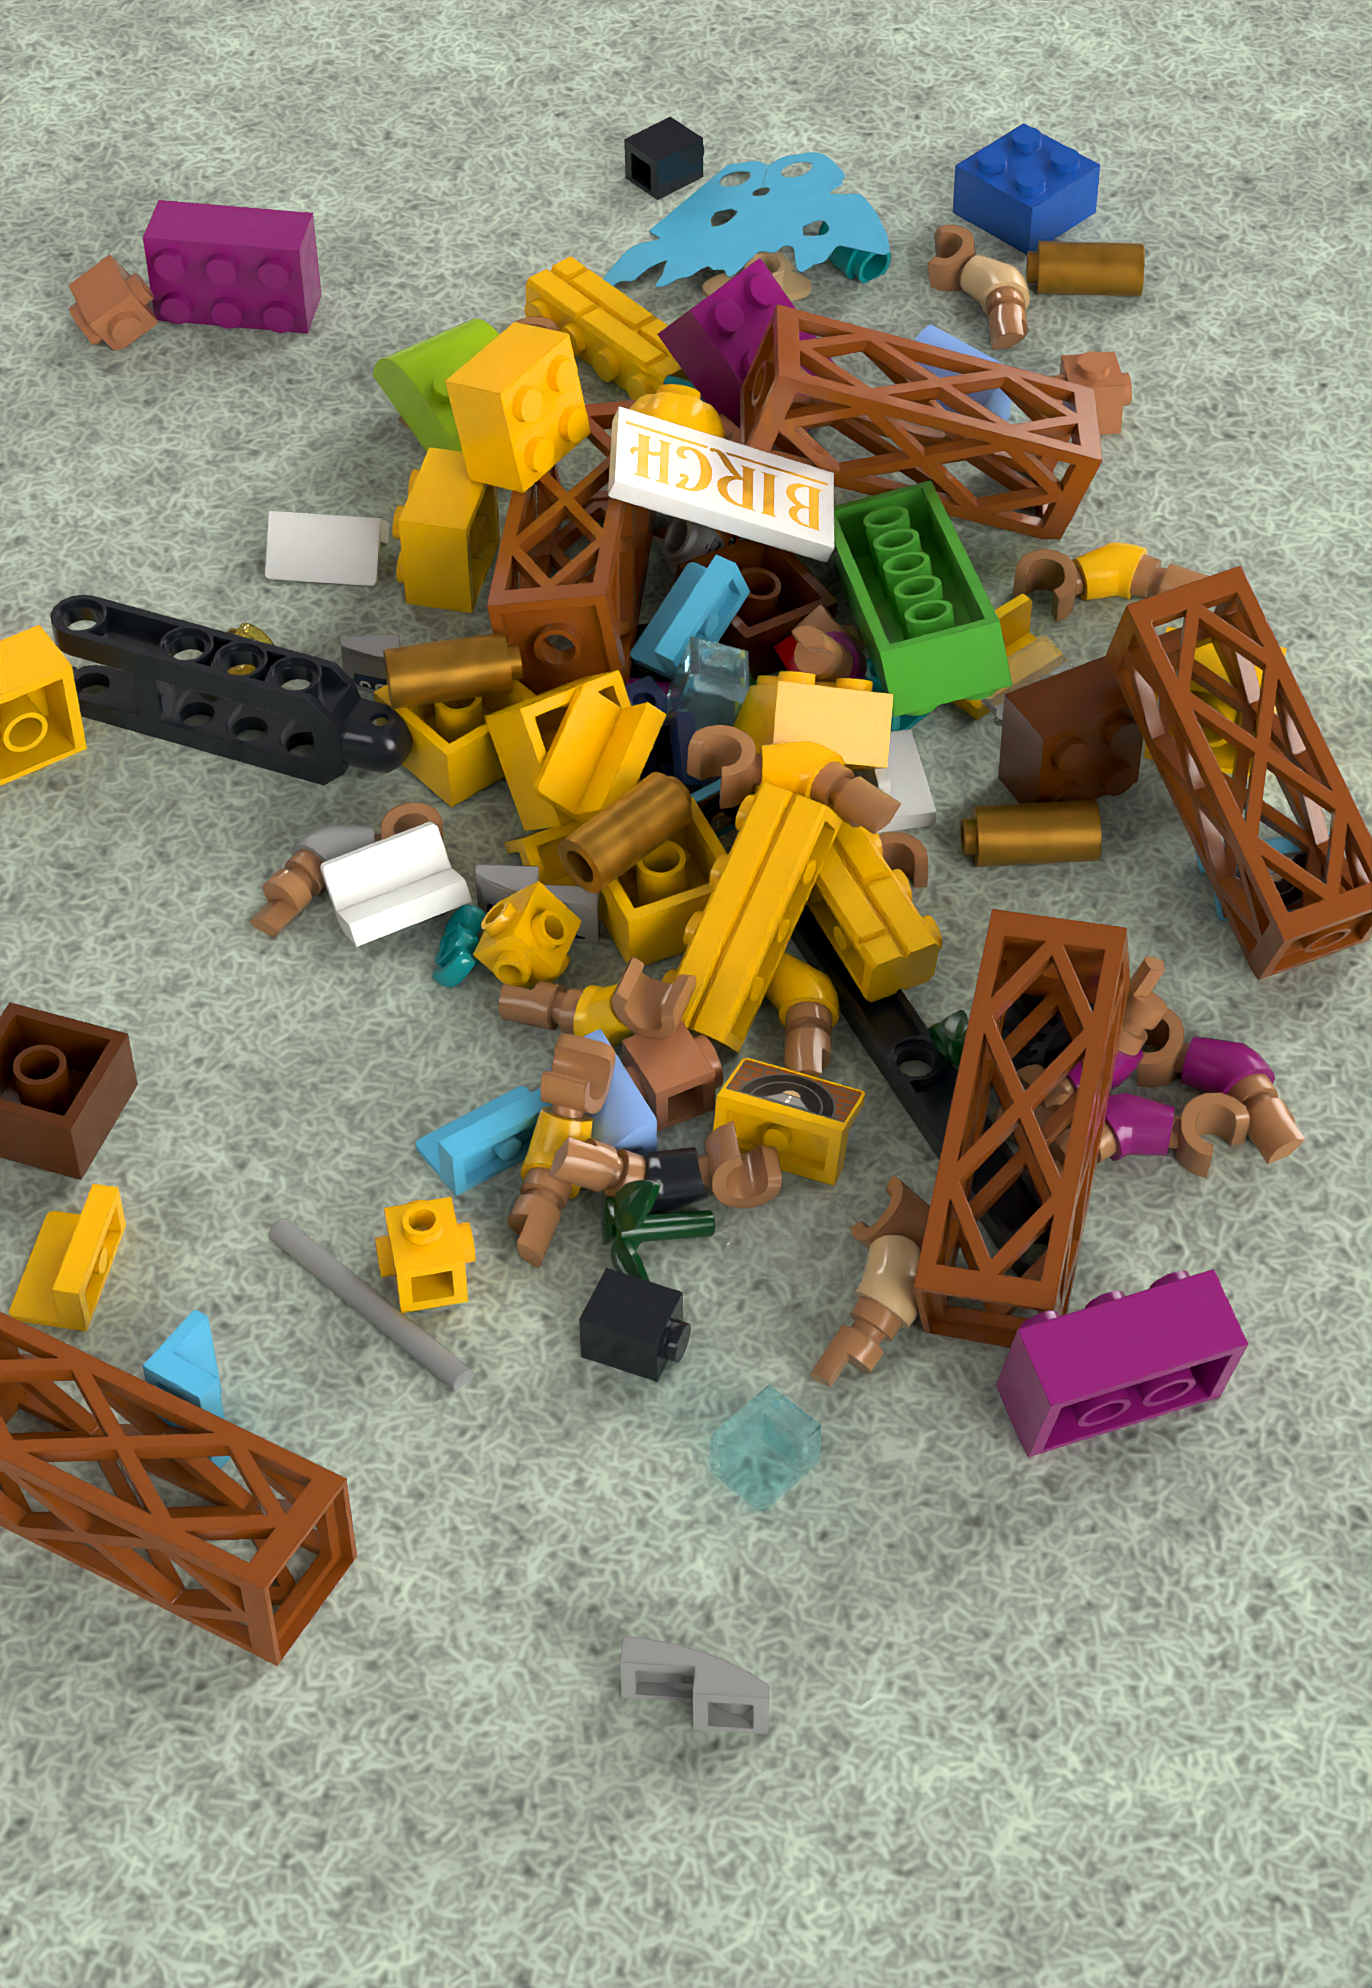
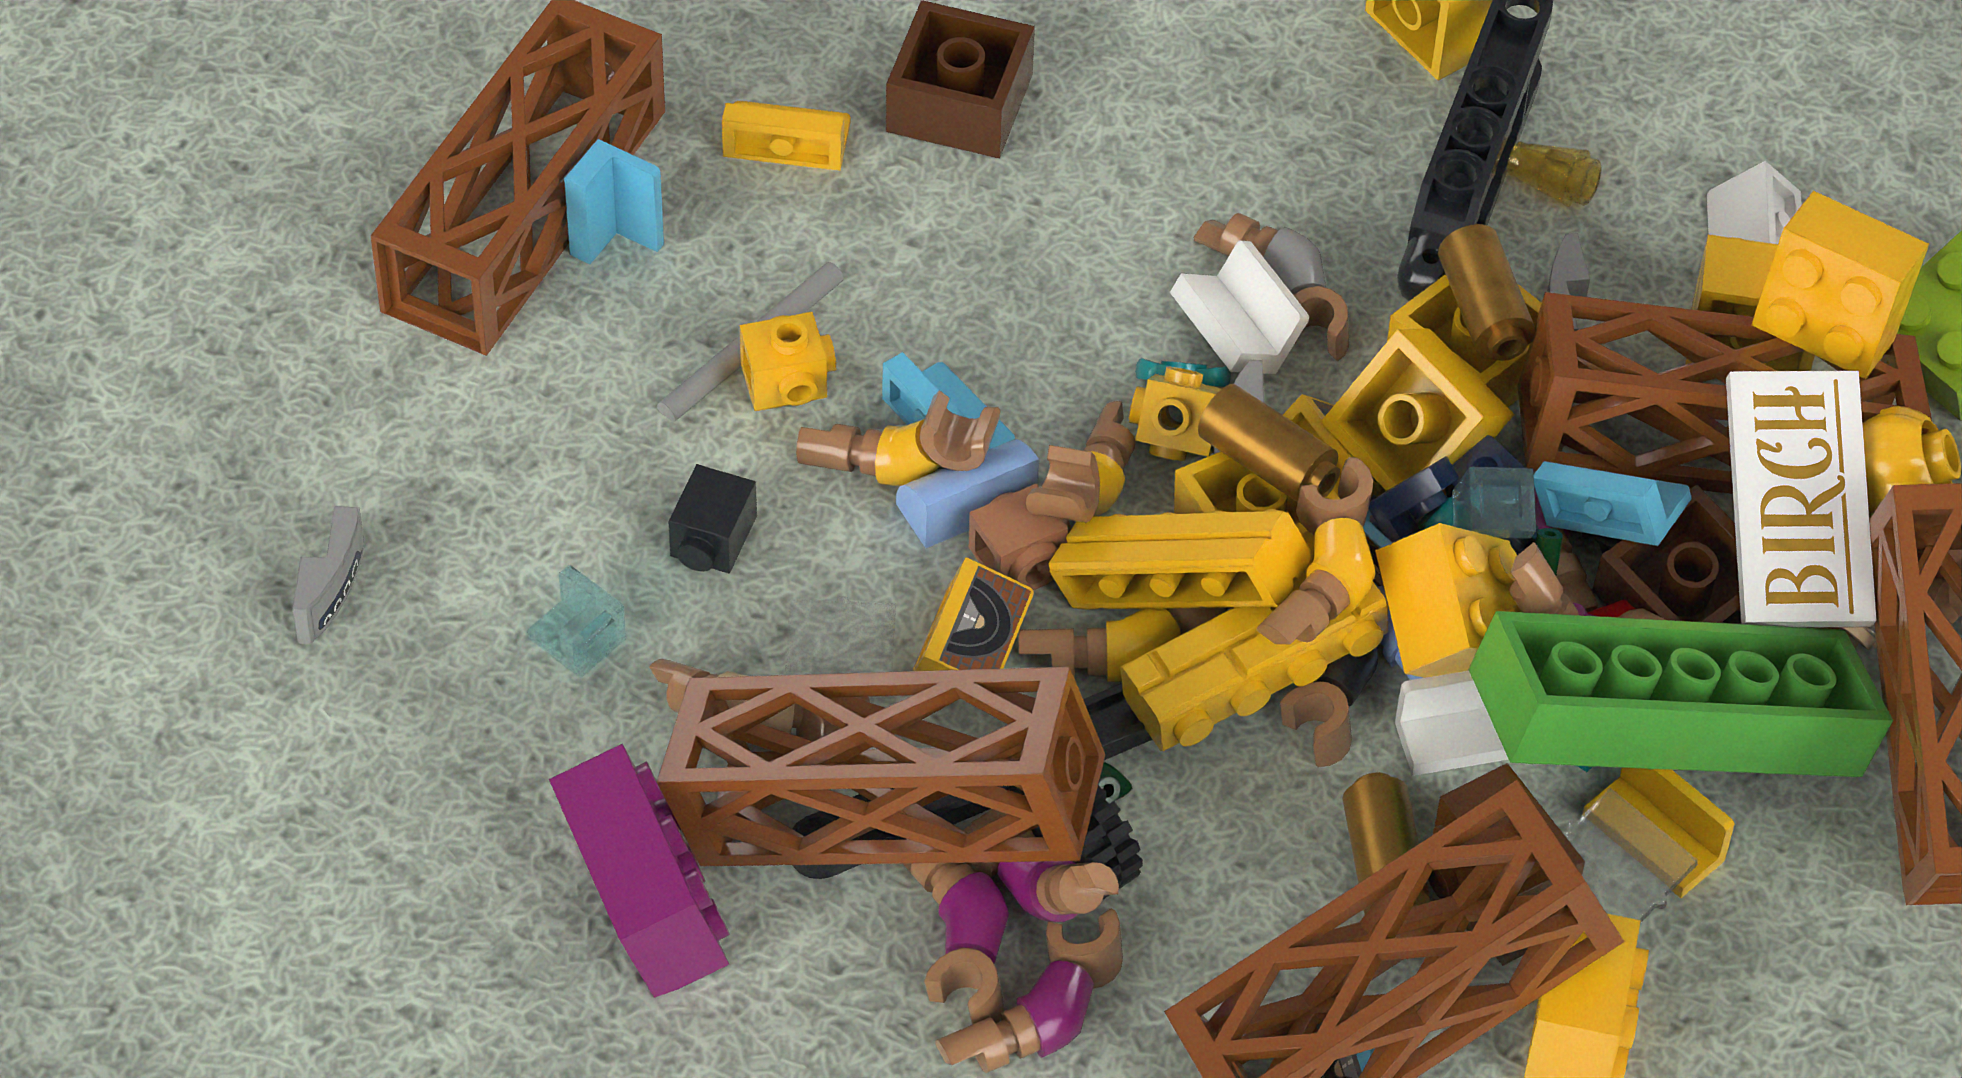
camera: 85 degrees right, 5 degrees up
yellow panel [532,686,667,824] -> none
medium nougat piece [549,1121,782,1214] -> none
dark green plant [601,1180,716,1281] -> none
medium nougat piece [1012,542,1208,622] -> none

